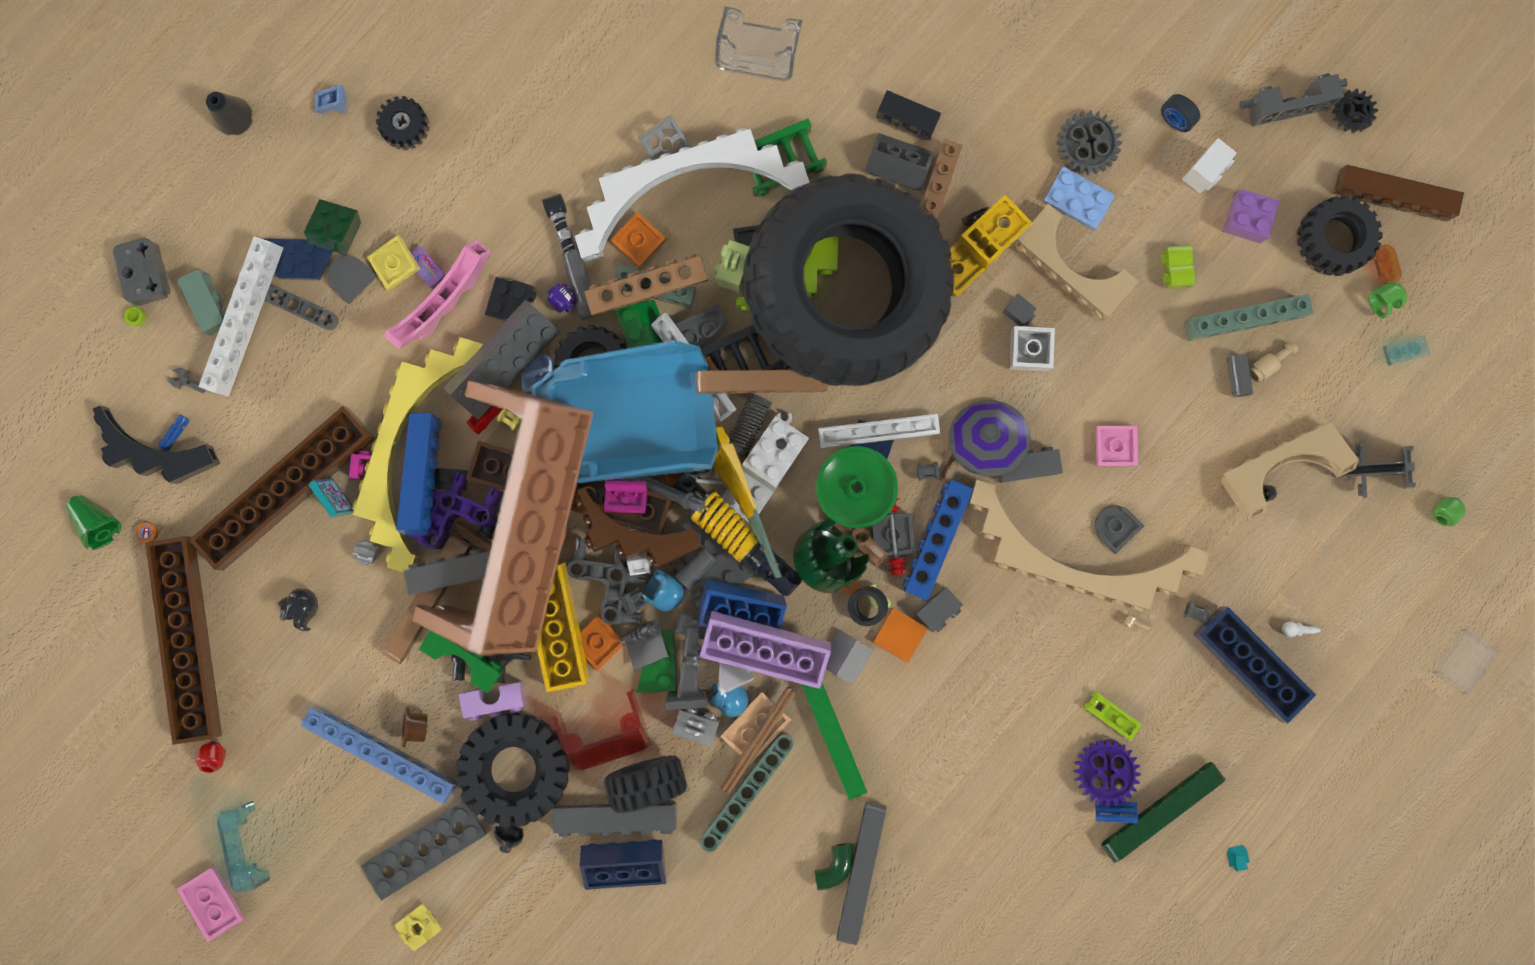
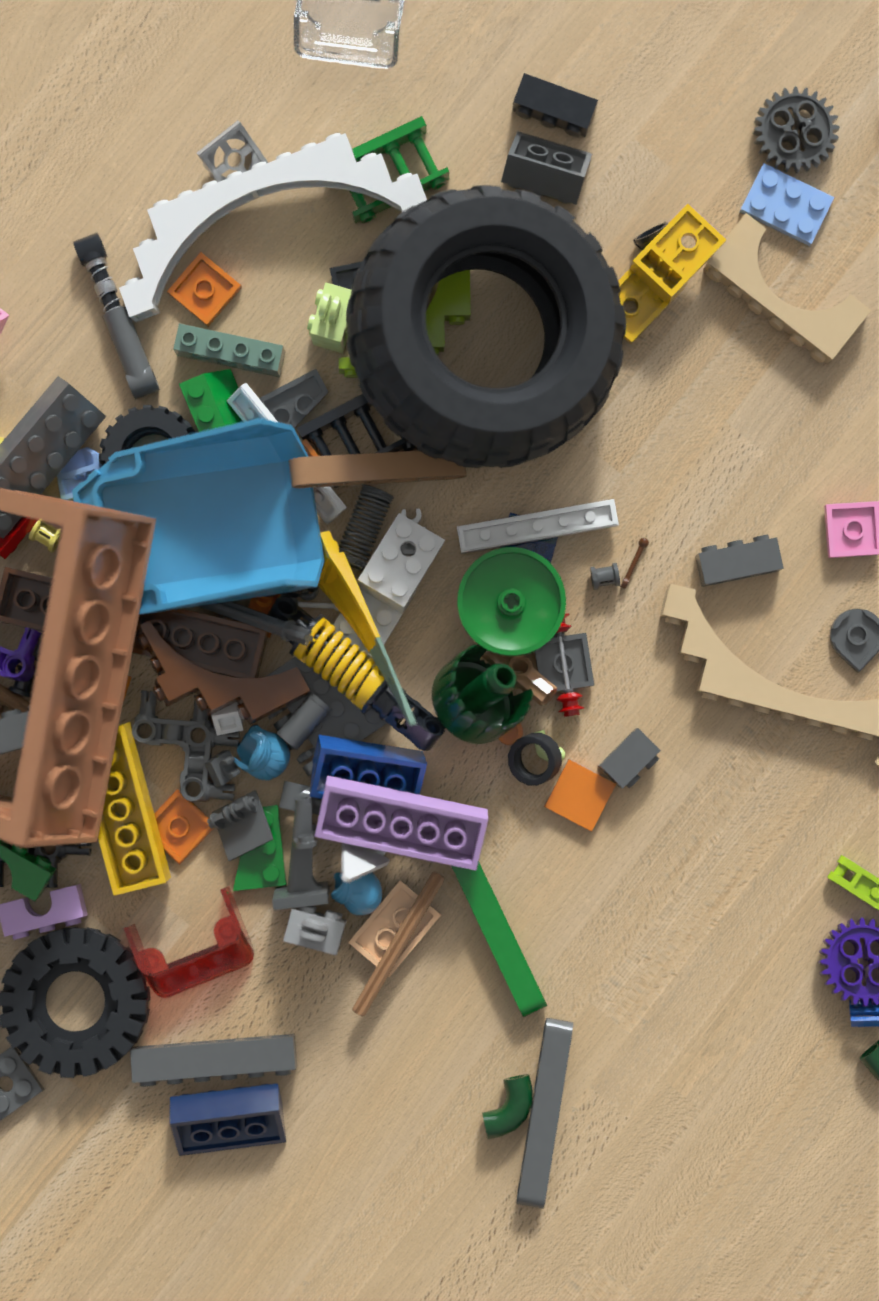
camera: 10 degrees left, 0 degrees up
black plate [485,277,536,321] -> none
black piece [494,825,524,853] -> none
dark purple head [547,283,576,313] -> none
medium nougat brick [584,254,709,316] -> none
dark pink bracket [604,479,647,513] -> none
black tyre [604,755,687,813] -> none
sand green beam [700,733,793,852] -> none
light grey slope [826,629,873,684] -> none
blue brick [902,480,974,601] -> none
medium nougat brick [921,139,963,219] -> none
dish [949,400,1031,477] -> none
dark grey brick [1003,294,1037,326] -> none
white brick [1009,326,1055,372] -> none

